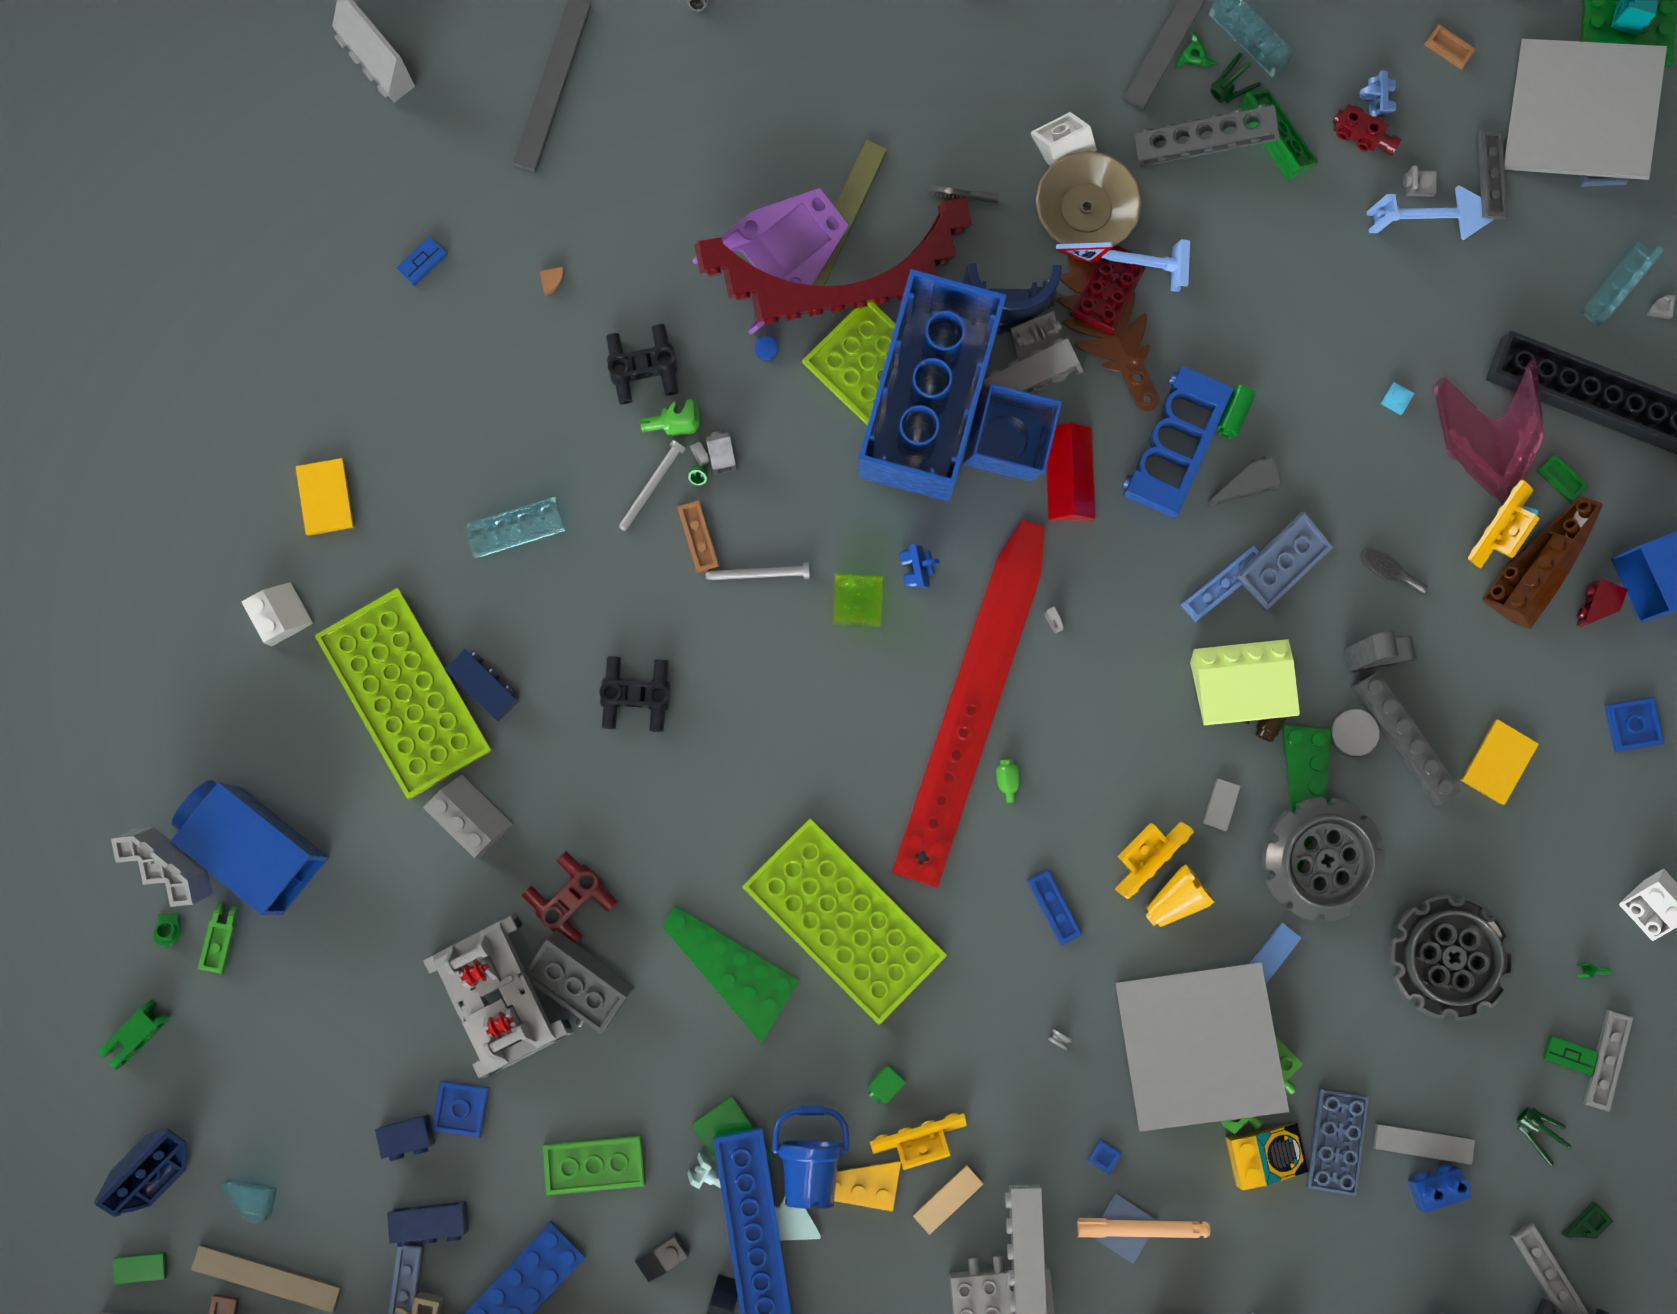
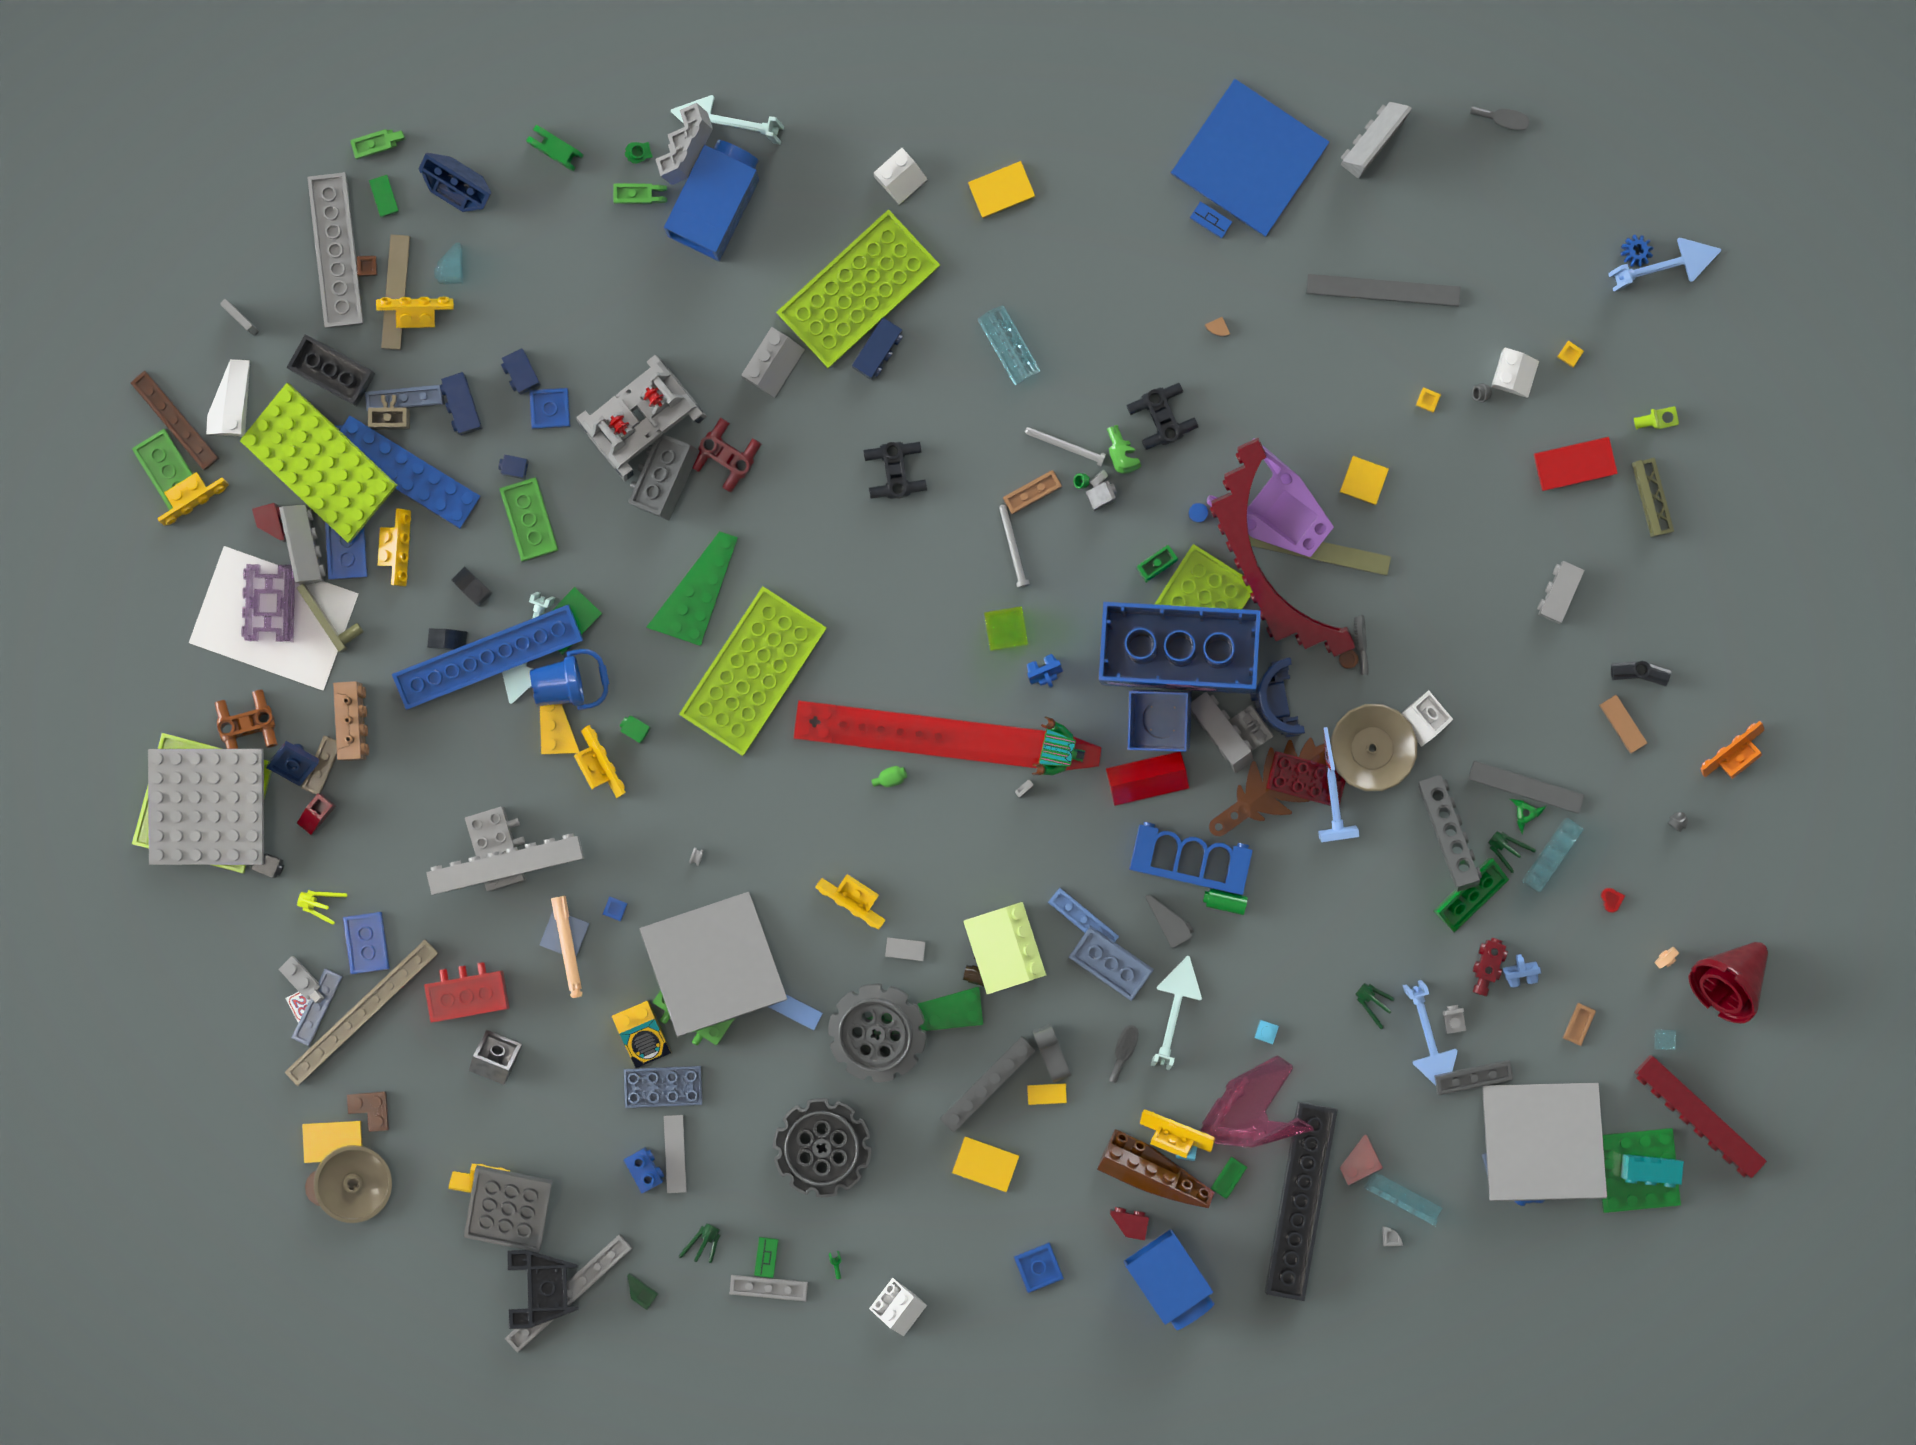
camera: 85 degrees right, 5 degrees up
tan tile [913,1164,983,1235] -> none
blue tile [1027,869,1082,945] -> none
yellow cone [1145,864,1215,927] -> none
light grey tile [1331,709,1379,757] -> none
none -> bright green hinge [350,129,406,159]
none -> yellow bracket [376,296,454,328]
none -> dark blue brick [498,454,529,480]
none -> light aqua piece [671,95,784,145]
none -> yellow tile [1027,1083,1067,1105]
none -> torso [1032,716,1085,776]
none -> green brick [1136,545,1179,583]
none -> light aqua piece [1151,956,1202,1070]
none -> blue tile [1171,79,1329,237]
none -> reddish brown tile [1339,650,1358,669]
none -> yellow tile [1340,456,1389,505]
none -> wing [1340,1135,1383,1186]
none -> dark green plant [1355,983,1395,1029]
none -> yellow tile [1415,387,1441,413]

